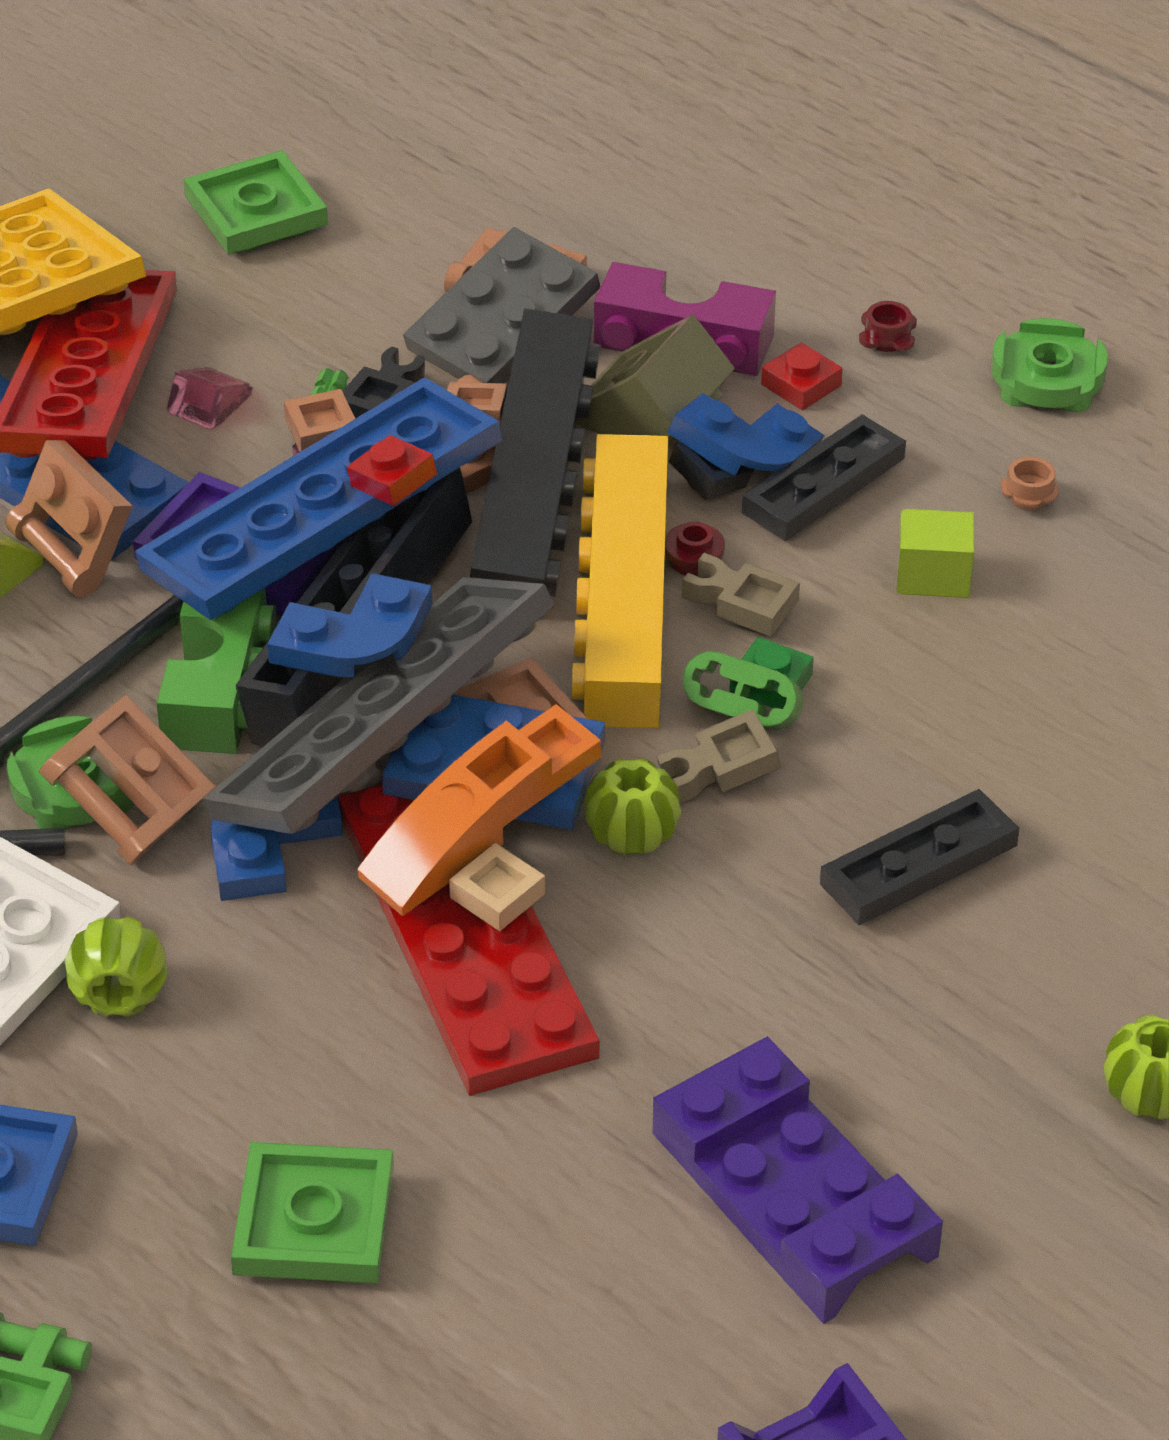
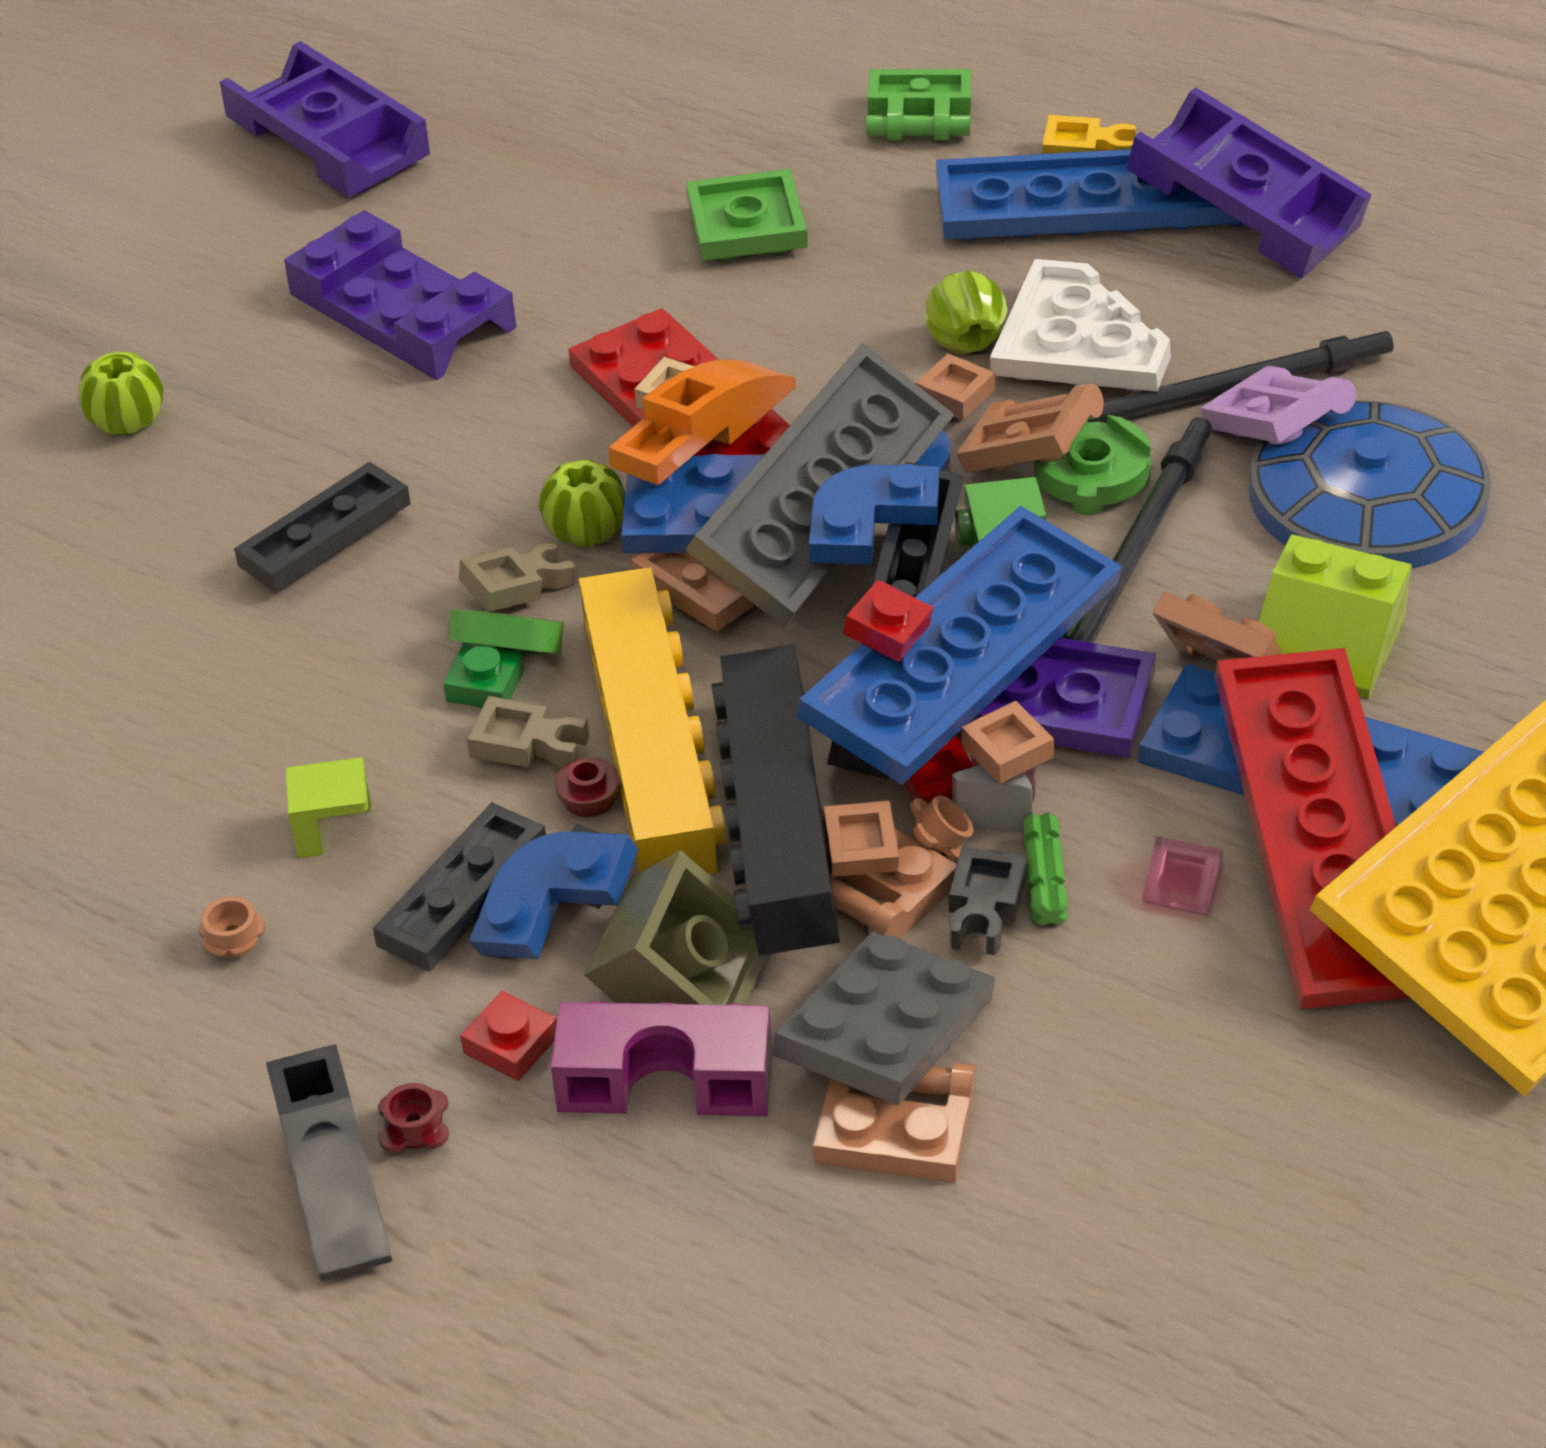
camera: 170 degrees right, 0 degrees up
bright green plate [183,150,328,255] -> none
bright green plate [991,318,1108,412] -> none
none -> slope [266,1044,393,1281]
none -> nougat plate [916,353,995,420]

